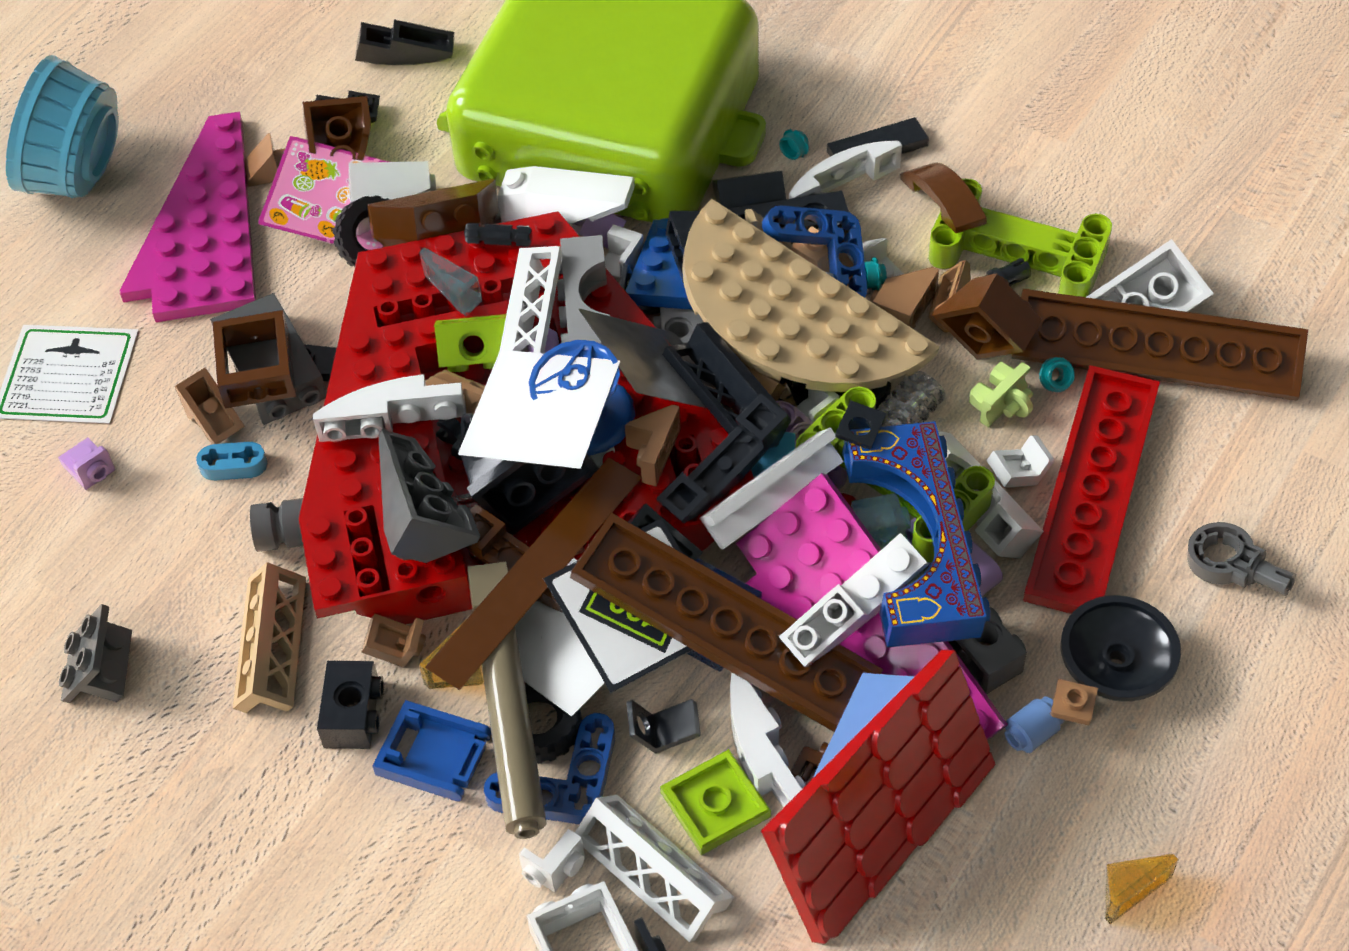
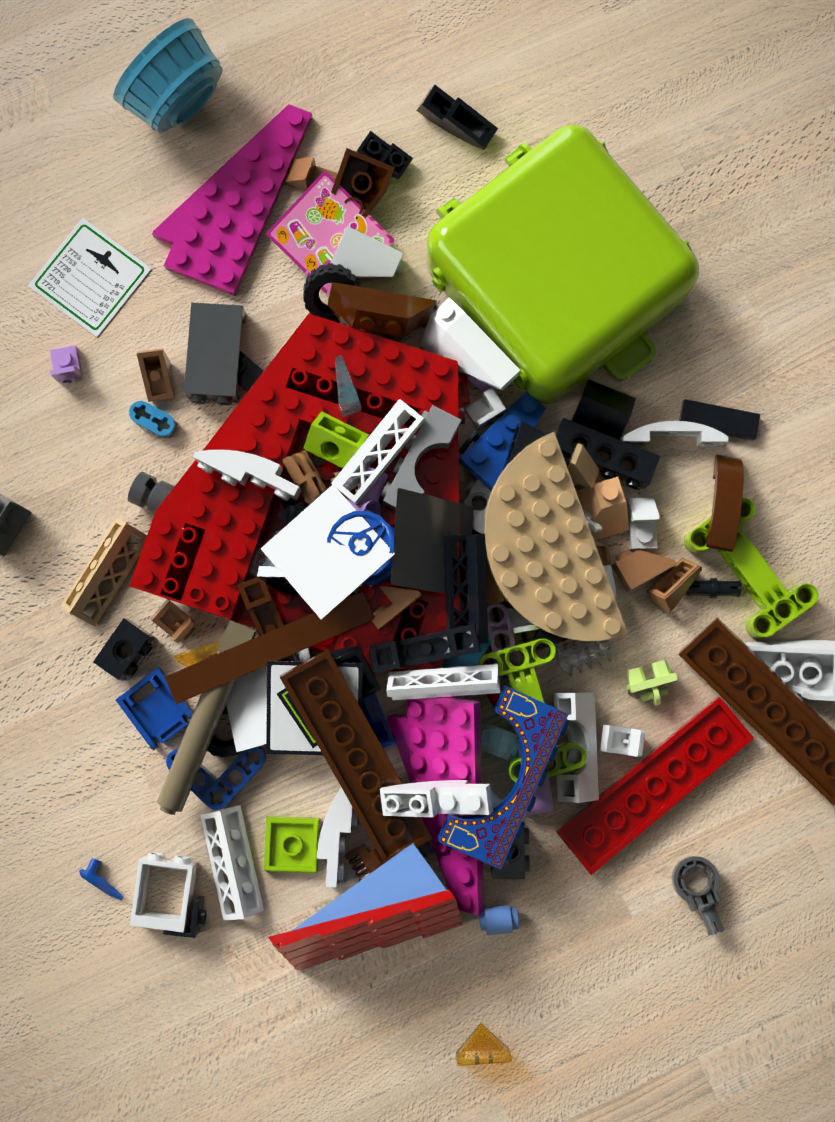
camera: 30 degrees right, 30 degrees up
reddish brown window [212,310,296,409] -> none
dark grey wedge [379,429,480,563] -> none
black axle [464,223,532,247] -> none
white bracket [519,829,585,893] -> none
black bracket [627,699,701,754] -> none
blue beam [762,206,867,298] -> none
teal plate [779,129,809,160] -> none
black bracket [835,401,886,450] -> none
teal plate [864,257,887,291] -> none
reddish brown slope [932,273,1042,360] -> none
teal plate [1039,357,1075,393] -> none
medium nougat bracket [1051,679,1098,725] -> none
black dish [1060,595,1181,701] -> none

